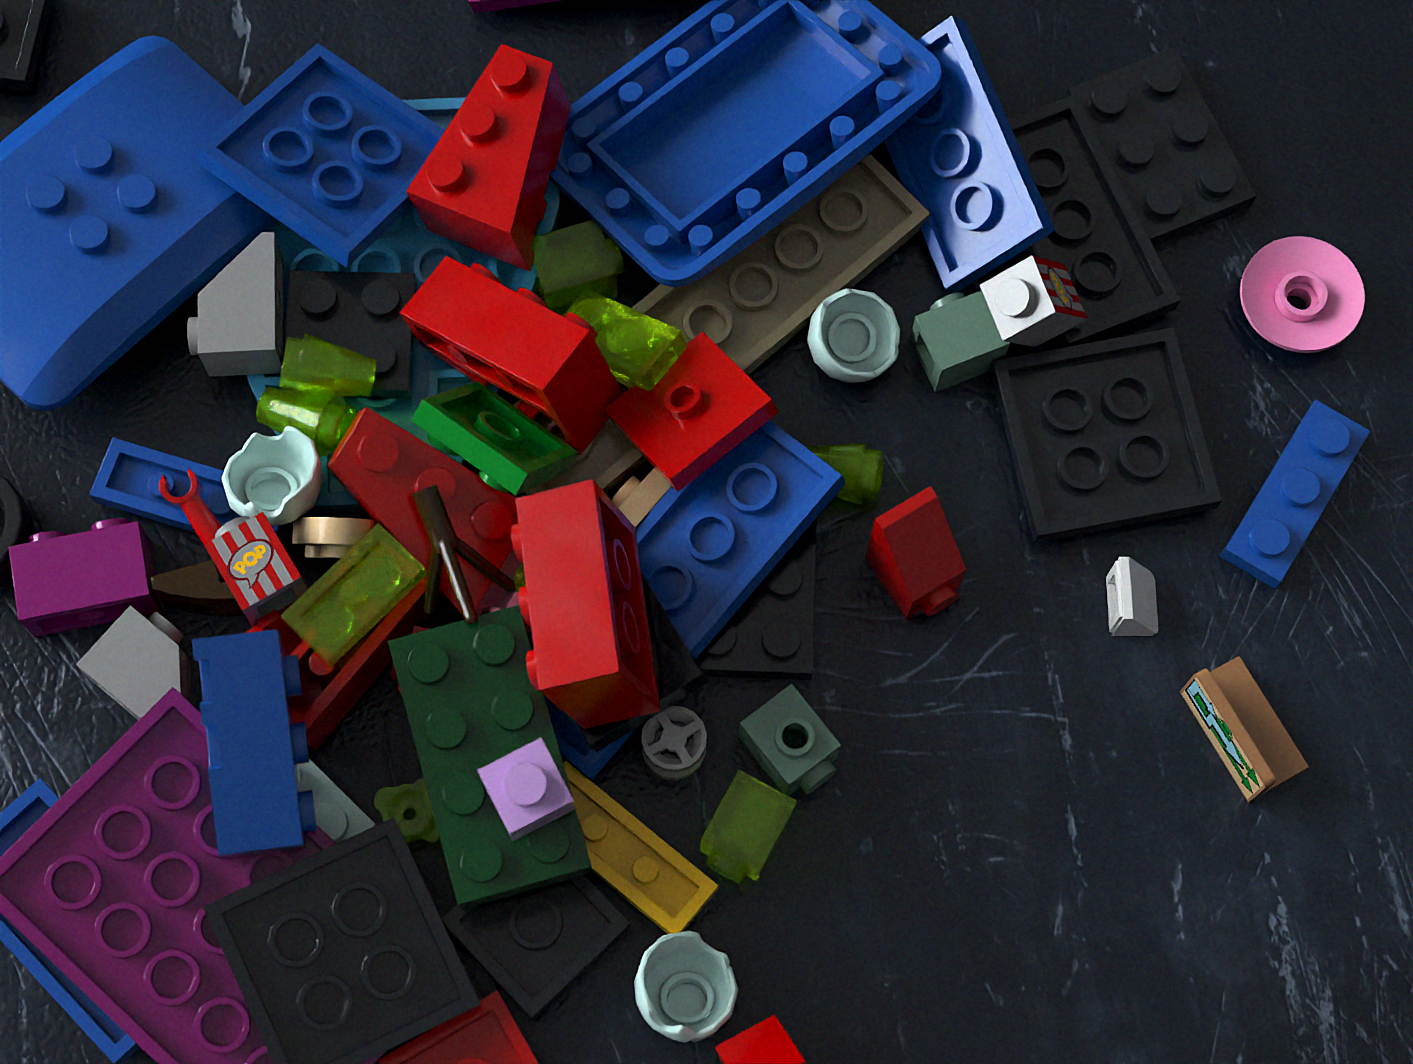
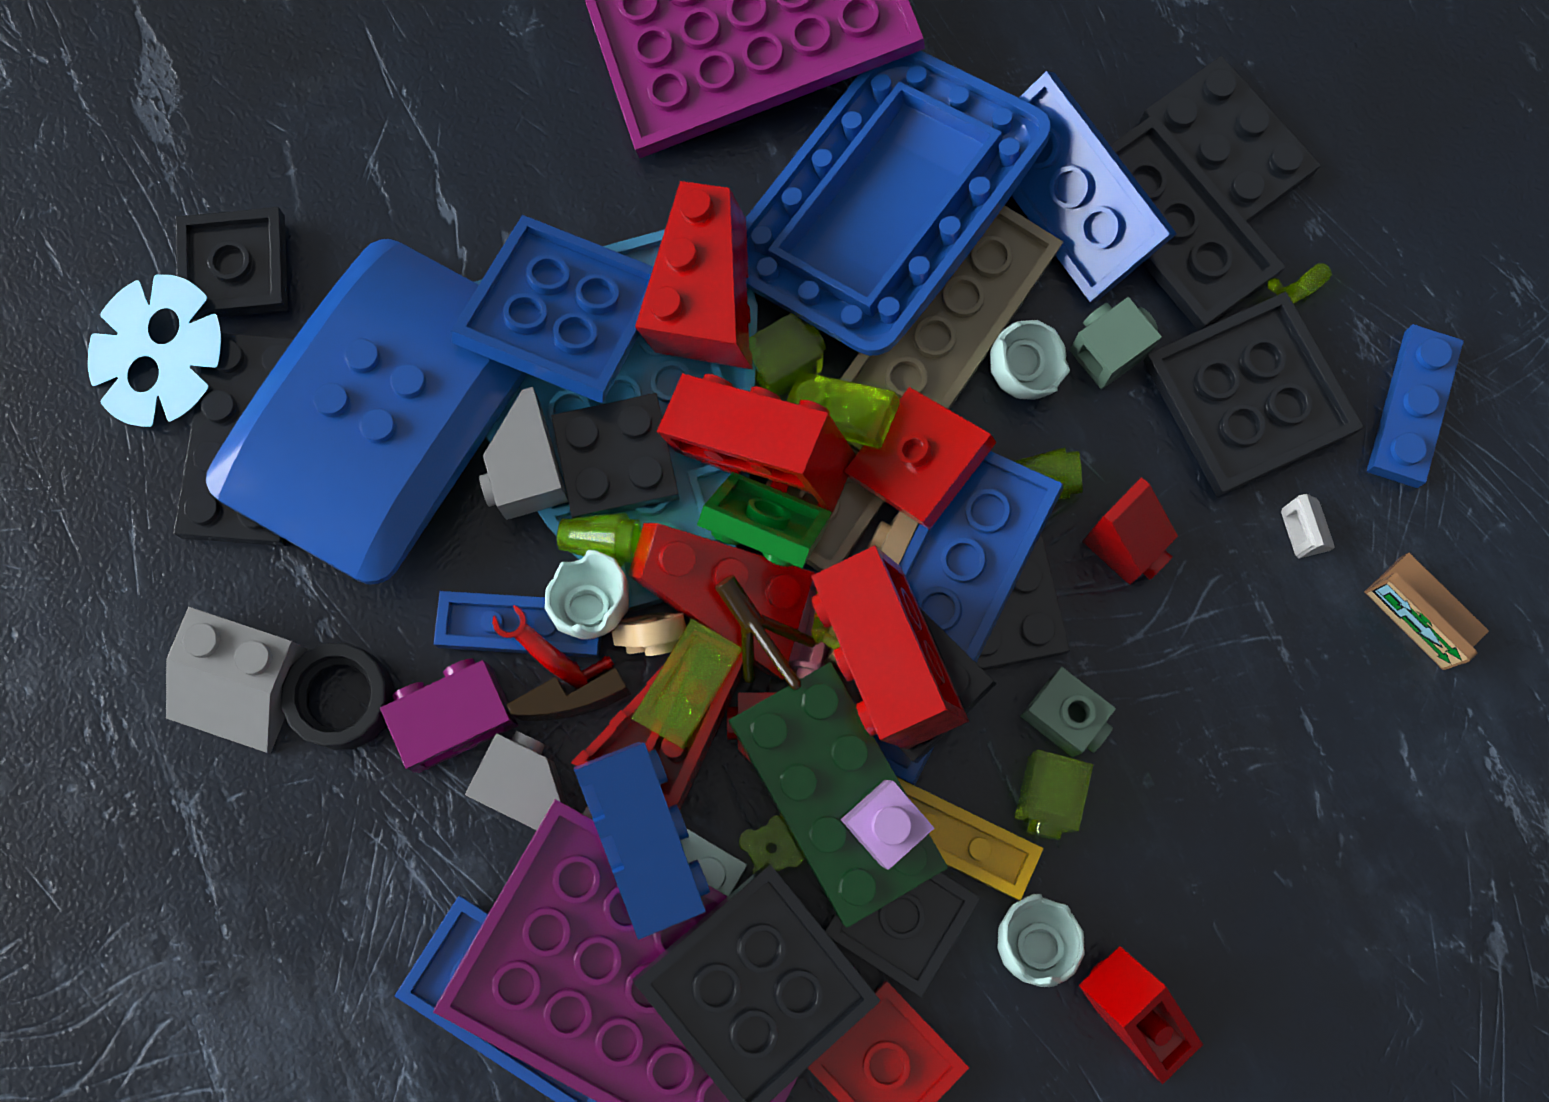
camera: 10 degrees left, 5 degrees up
brick [204,512,309,627] -> none
clear neon green cone [279,333,376,397] -> none
light grey wheel [641,706,707,781] -> none
brick [980,255,1087,347] -> none
bright pink dish [1240,236,1365,353] -> none
none -> clear neon green piece [1267,263,1332,303]

